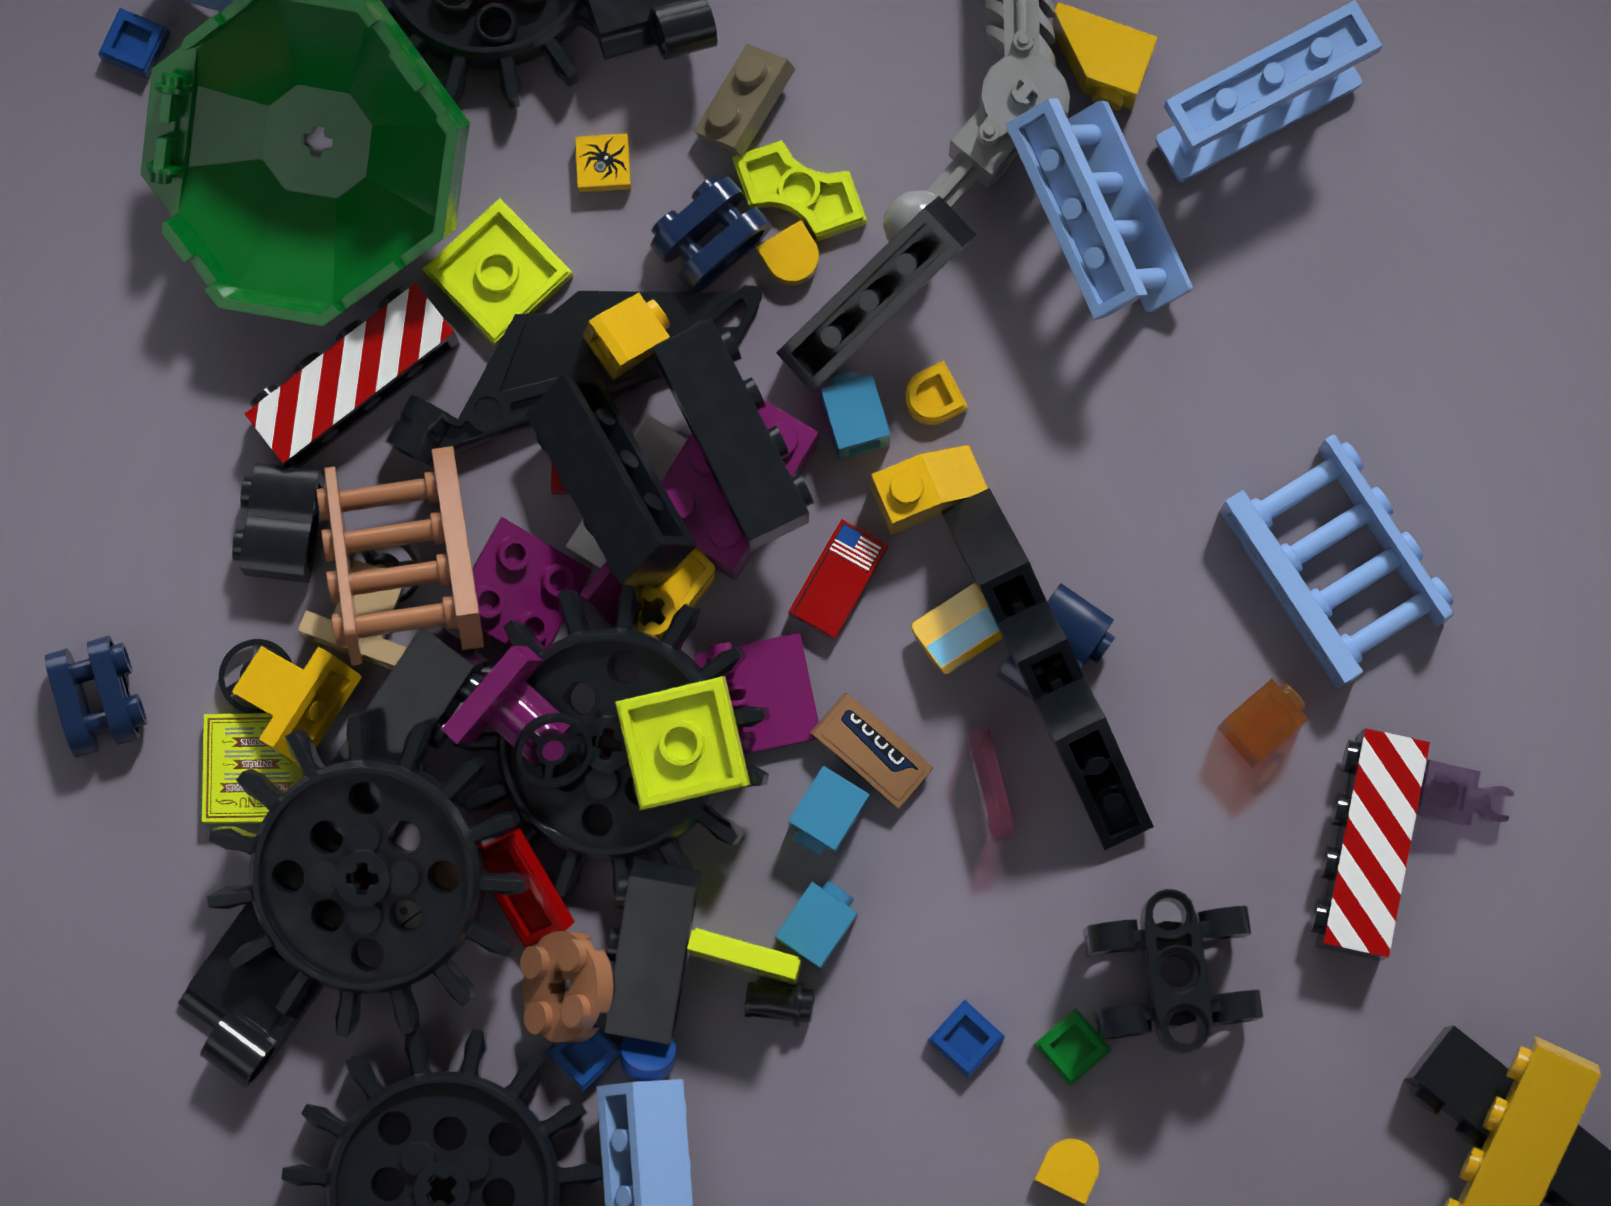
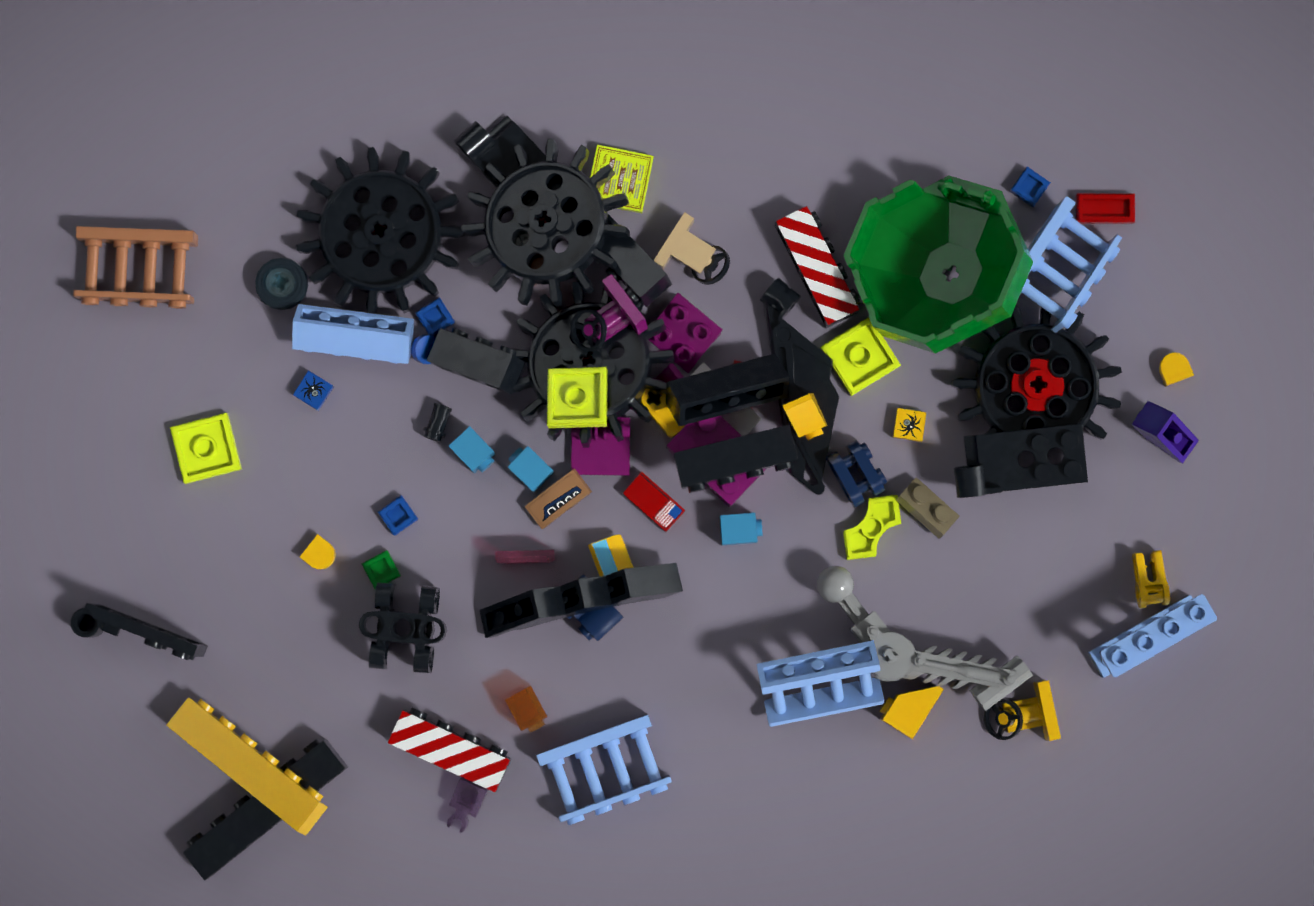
camera: 100 degrees right, 5 degrees up
dark blue brick [45,635,147,758] -> none
yellow piece [219,639,362,765] -> none
black brick [232,463,325,583] -> none
nougat fence [317,446,484,666] -> none
red tile [483,828,575,949] -> none
nougat plate [520,931,613,1043] -> none
neon yellow tile [687,928,801,985] -> none
yellow tile [756,220,819,286] -> none
black brick [776,196,977,392] -> none
yellow slope [870,445,988,535] -> none
yellow tile [905,360,968,425] -> none
light blue fence [1155,0,1383,182] -> none

